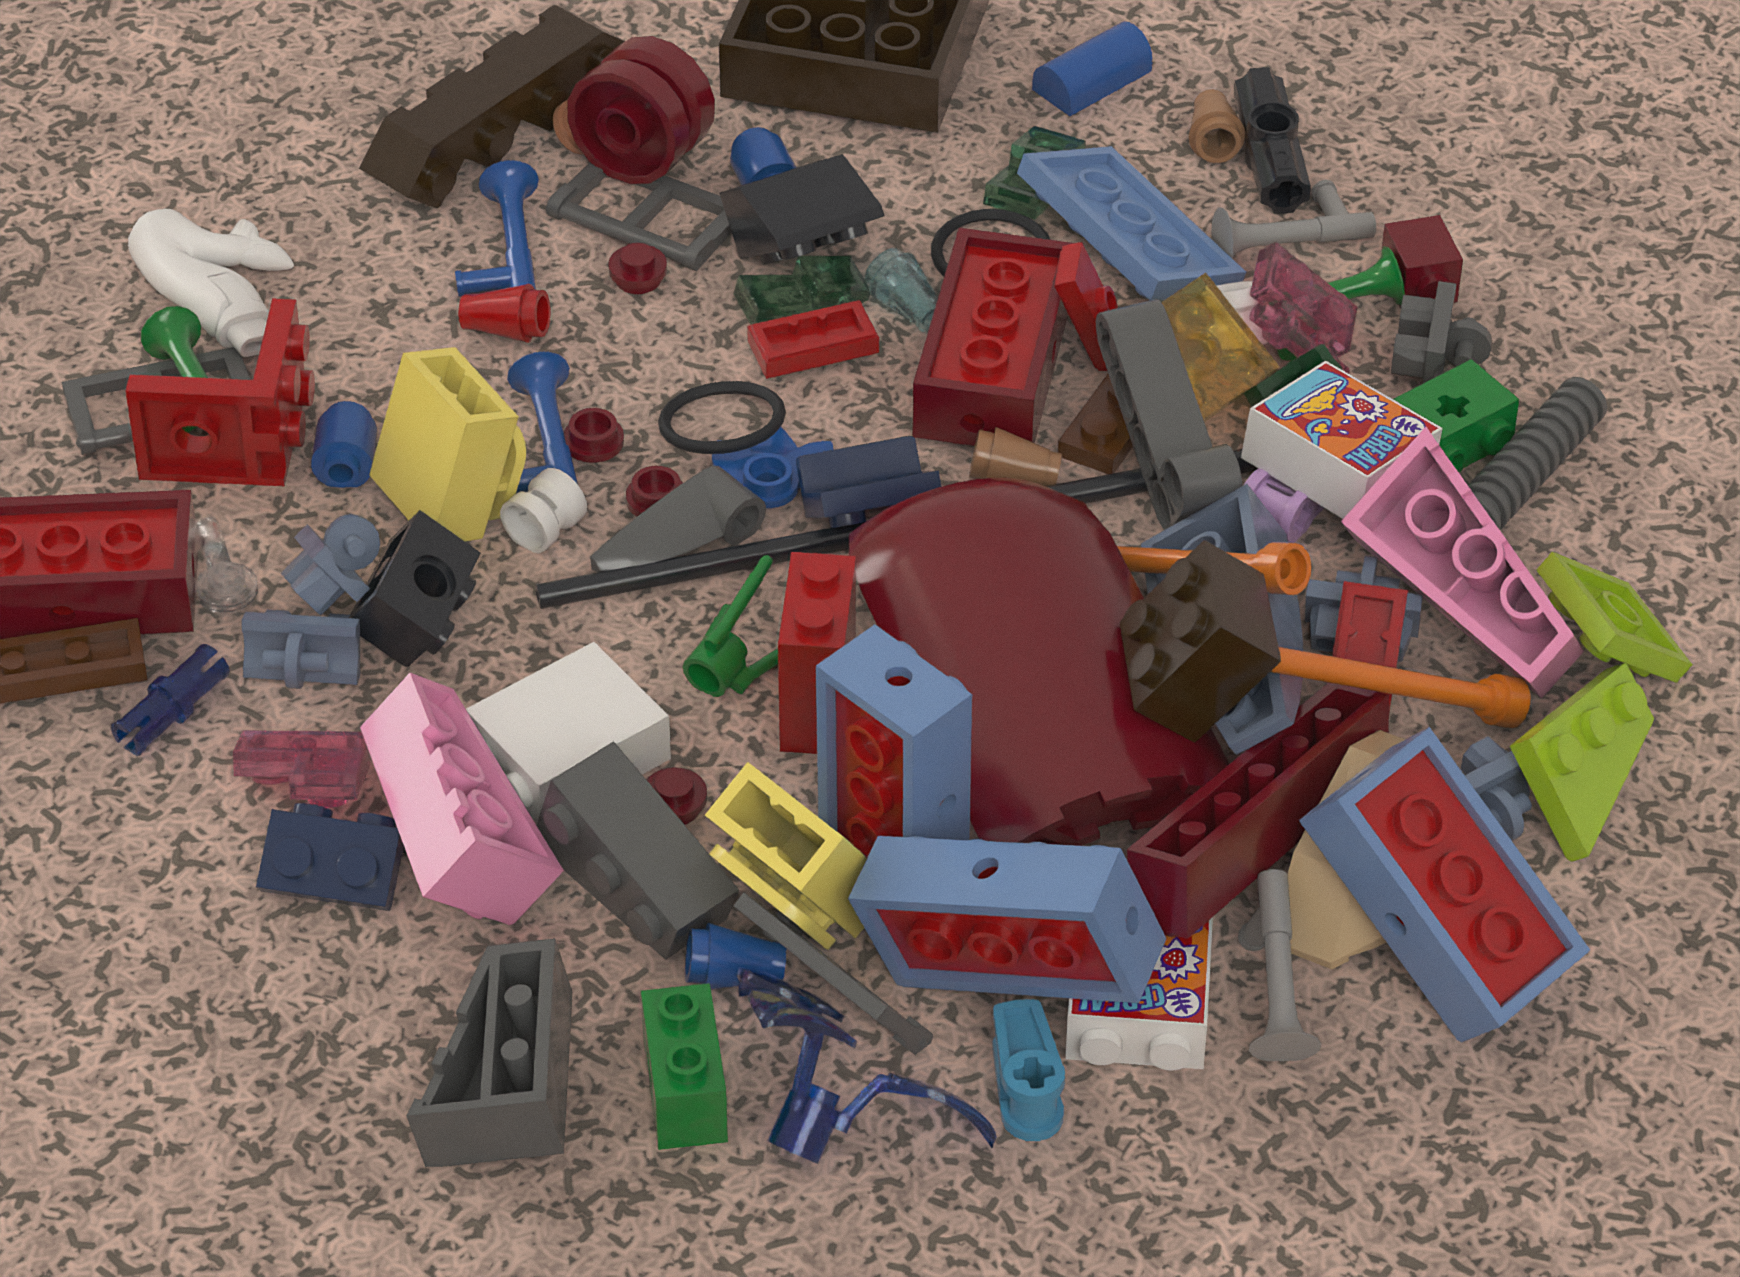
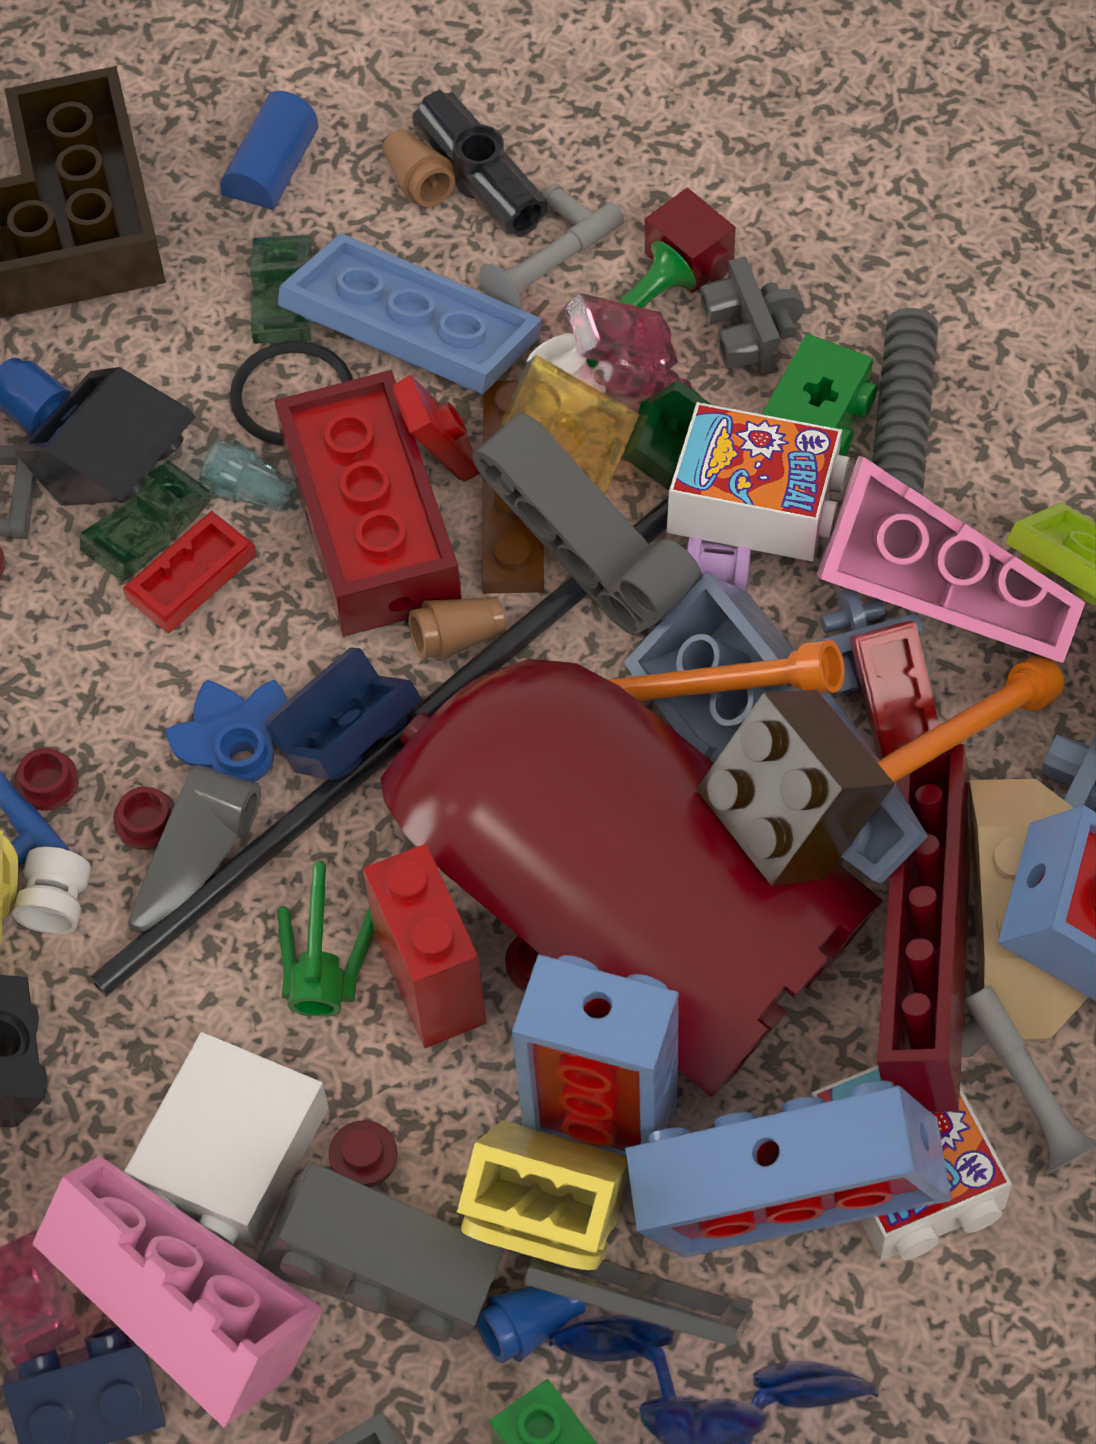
camera: 25 degrees left, 15 degrees up
black tyre [658,381,786,454] -> none
dark azure piece [992,999,1065,1141] -> none

